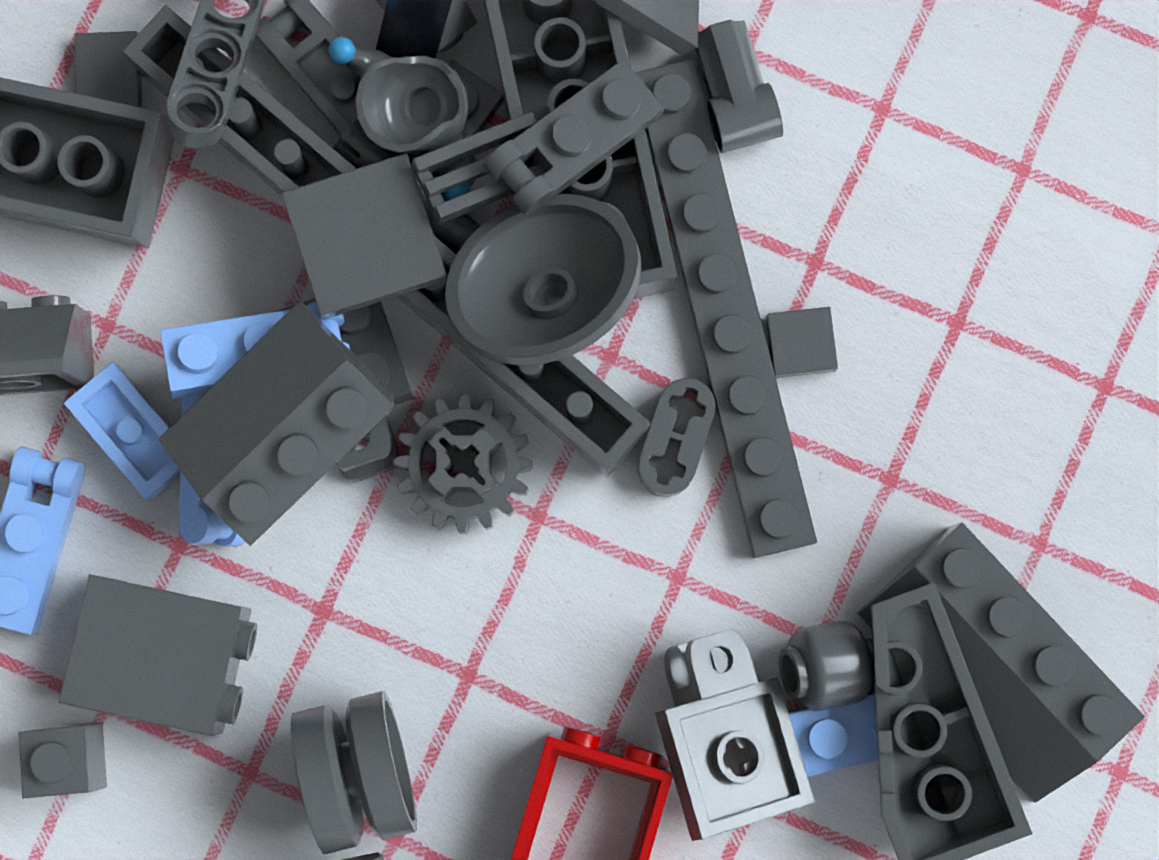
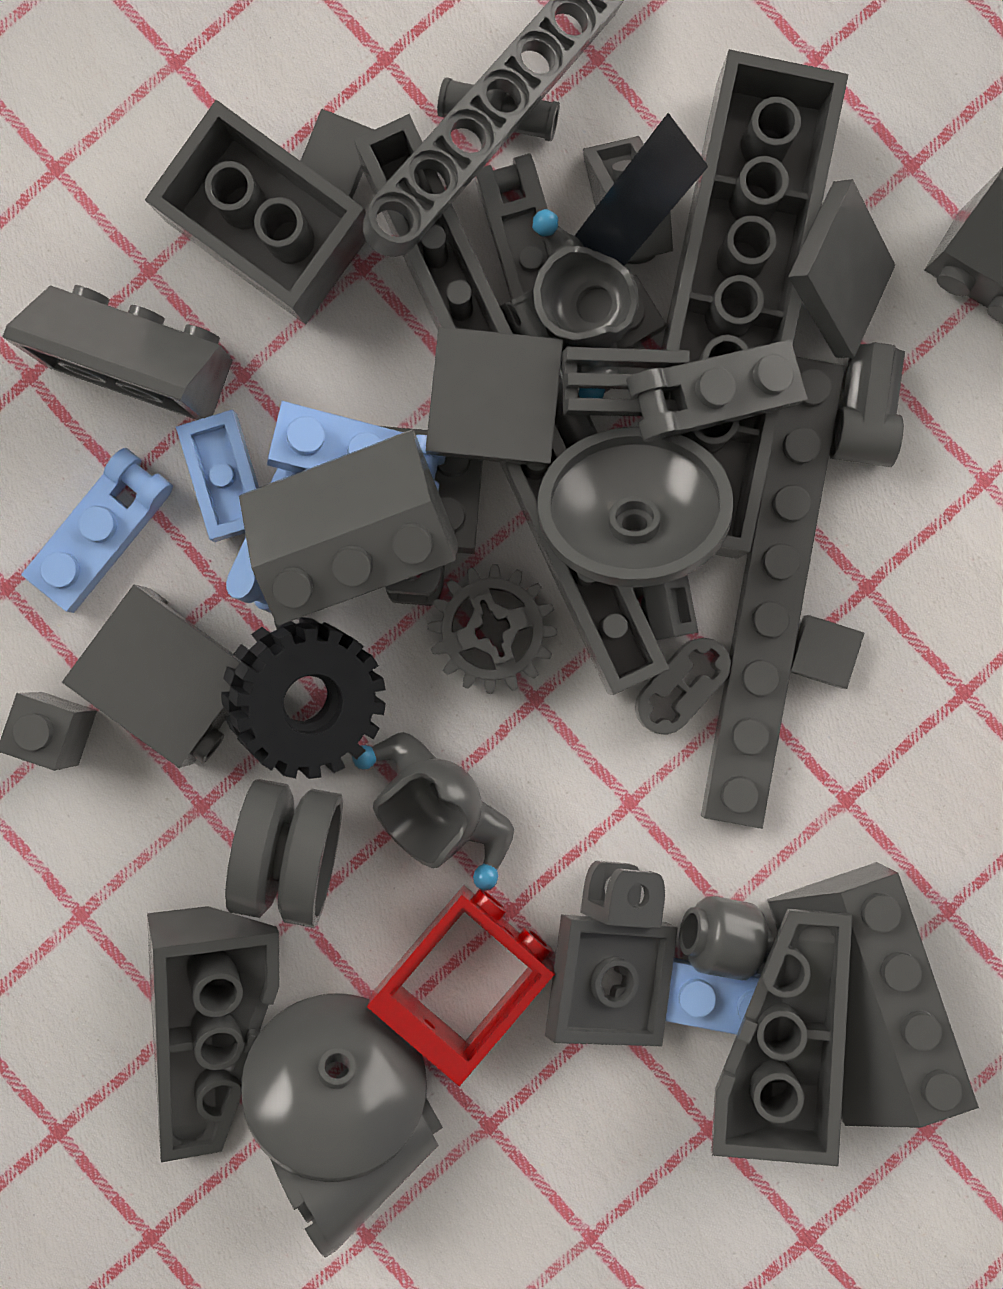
camera: 25 degrees right, 5 degrees up
none -> black tyre [221,617,386,779]
none -> dark grey piece [352,732,514,891]
none -> dark grey plate [641,575,699,640]

